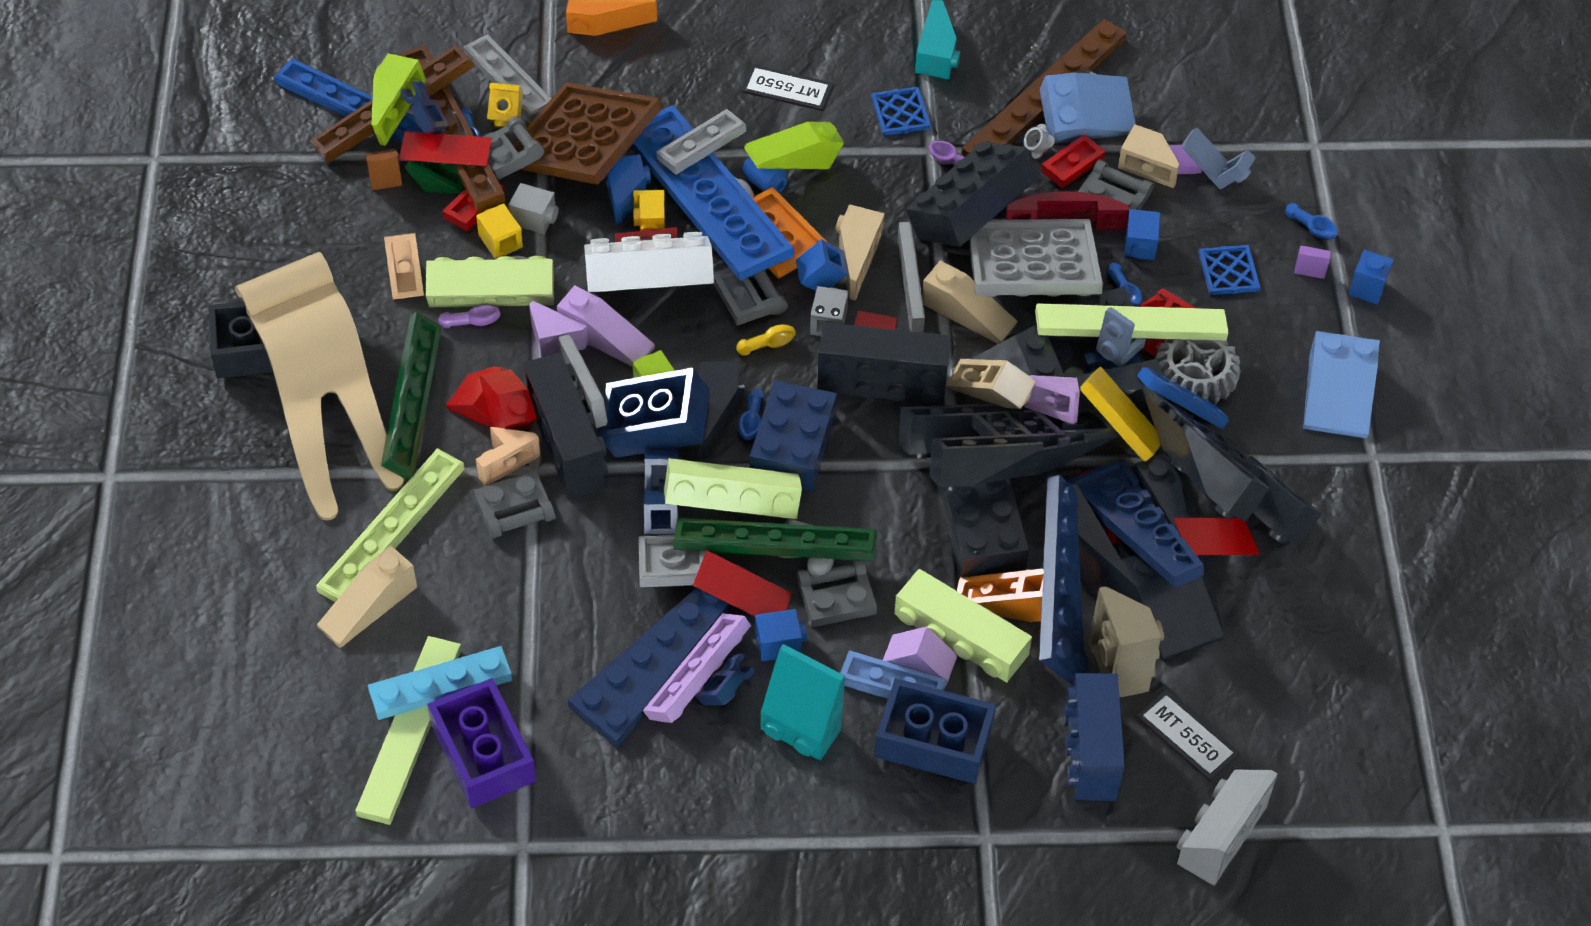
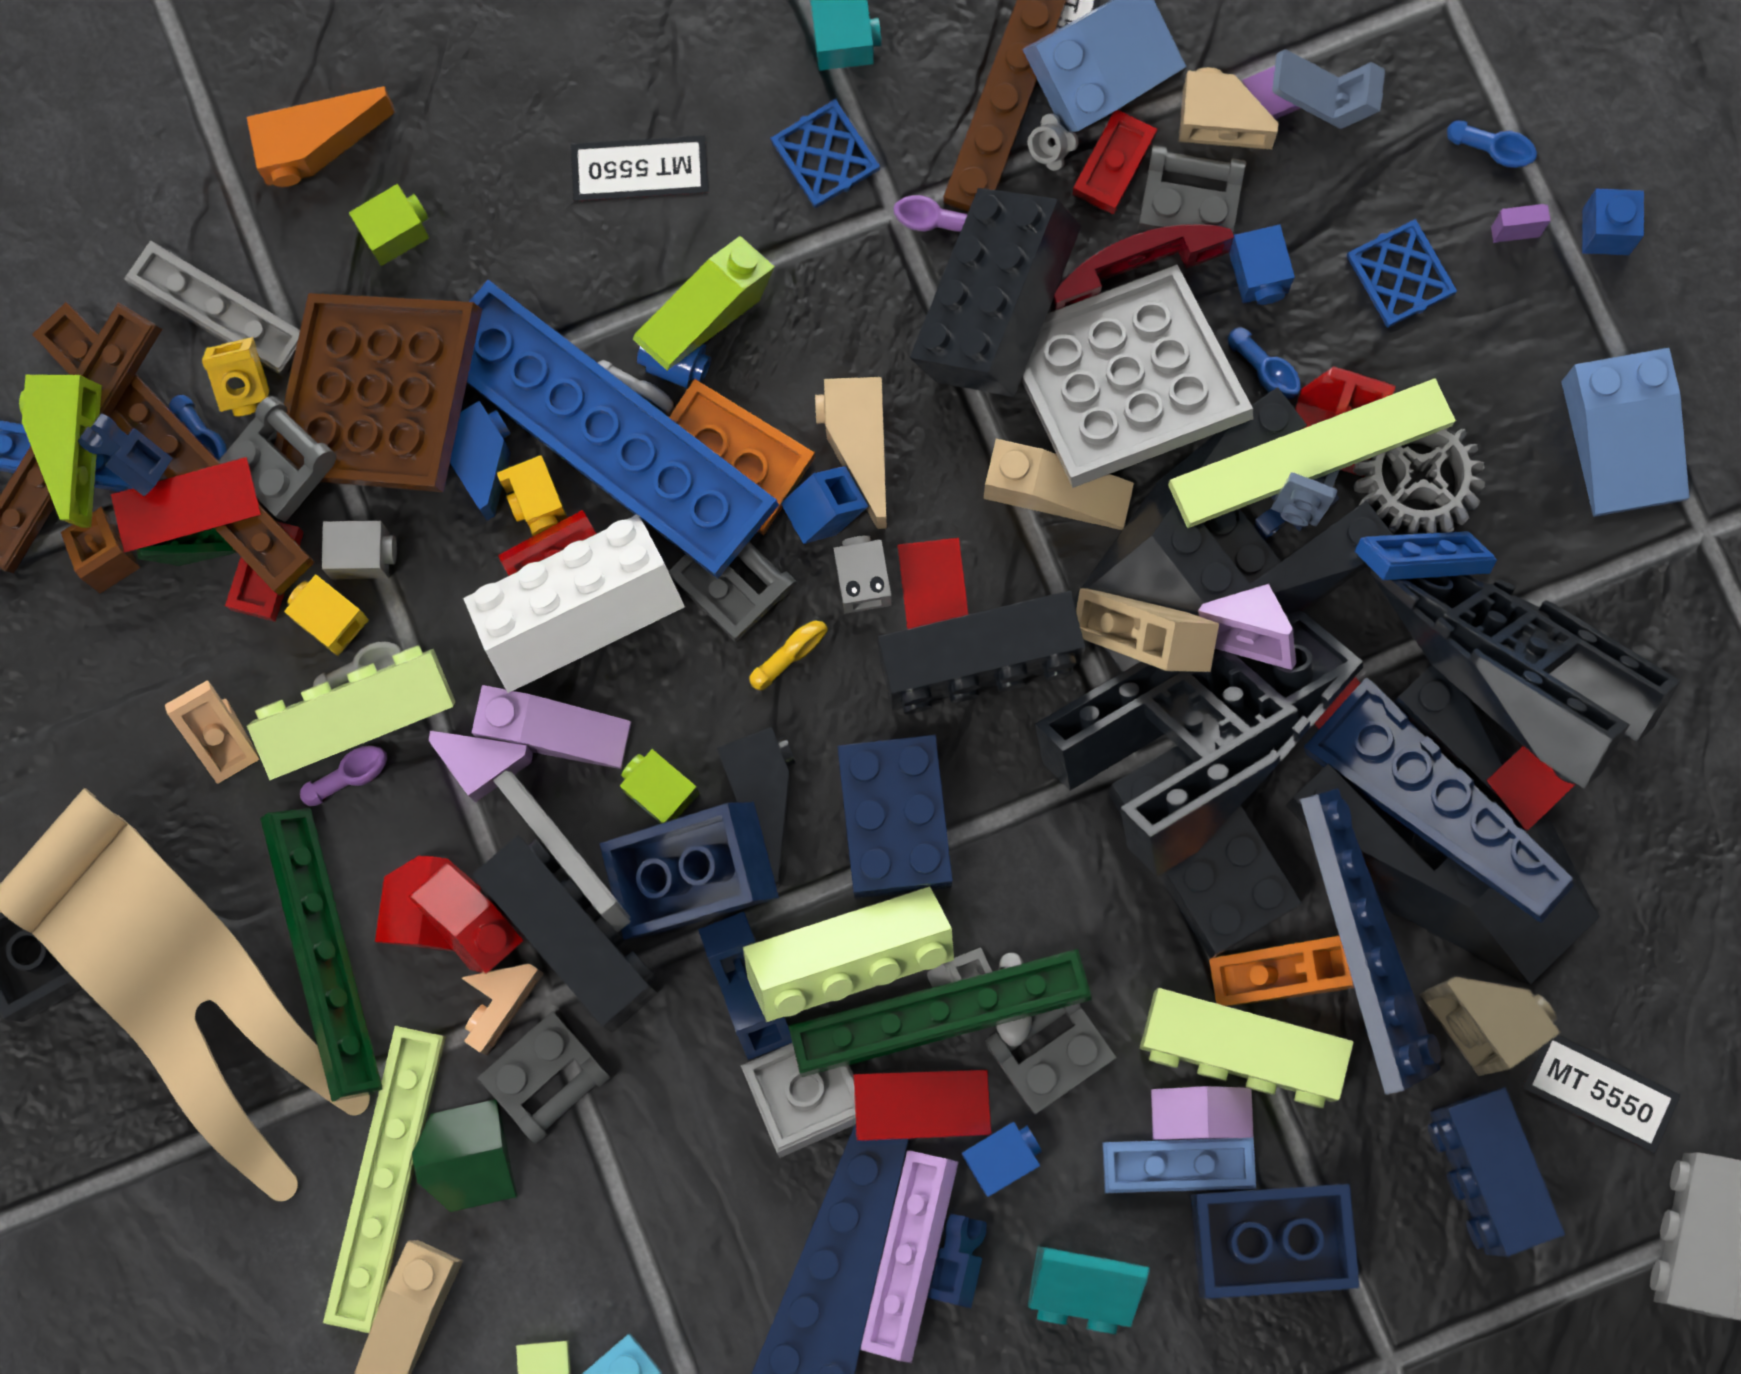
camera: 15 degrees left, 25 degrees up
light grey tile [656,109,747,175] -> none
blue piece [738,389,764,440] -> none
light grey tile [897,222,925,333] -> none
yellow tile [1080,366,1161,462] -> none
none -> lime brick [349,184,429,266]
none -> dark green slope [412,1099,517,1212]

